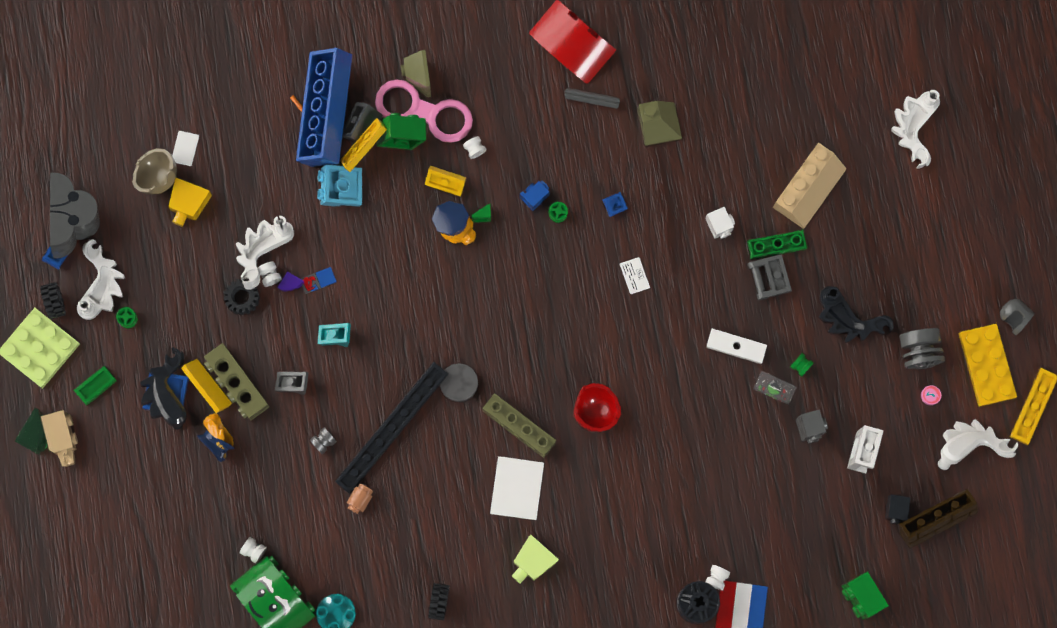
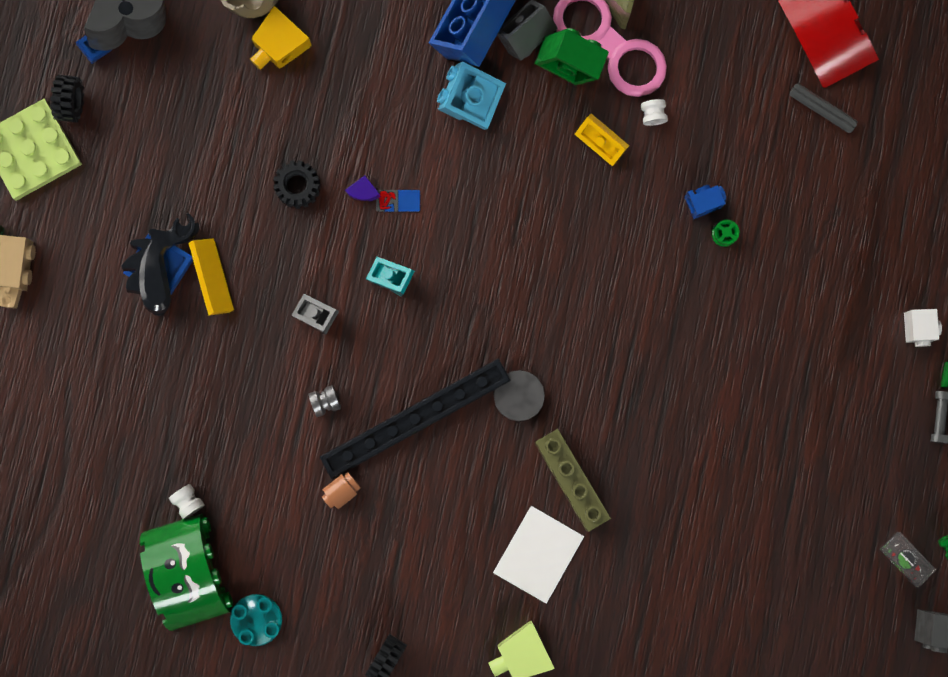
camera: 25 degrees right, 5 degrees up
green tile [74,366,117,405] -> none
white animal [77,239,125,320] -> none
green wheel [116,307,138,329] -> none
piece [197,413,235,462] -> none
olive brick [204,343,269,421] -> none
white animal [236,216,294,290] -> none
white wheel [257,261,282,287] -> none
yellow tile [340,118,387,172] -> none
dark blue piece [432,201,476,245] -> none
green slope [472,204,491,223] -> none
red cylinder [574,383,621,432] -> none
blue tile [602,192,628,217] -> none
white sticker [620,257,650,294] -> none
olive slope [637,101,682,146] -> none
white tile [706,329,767,364] -> none

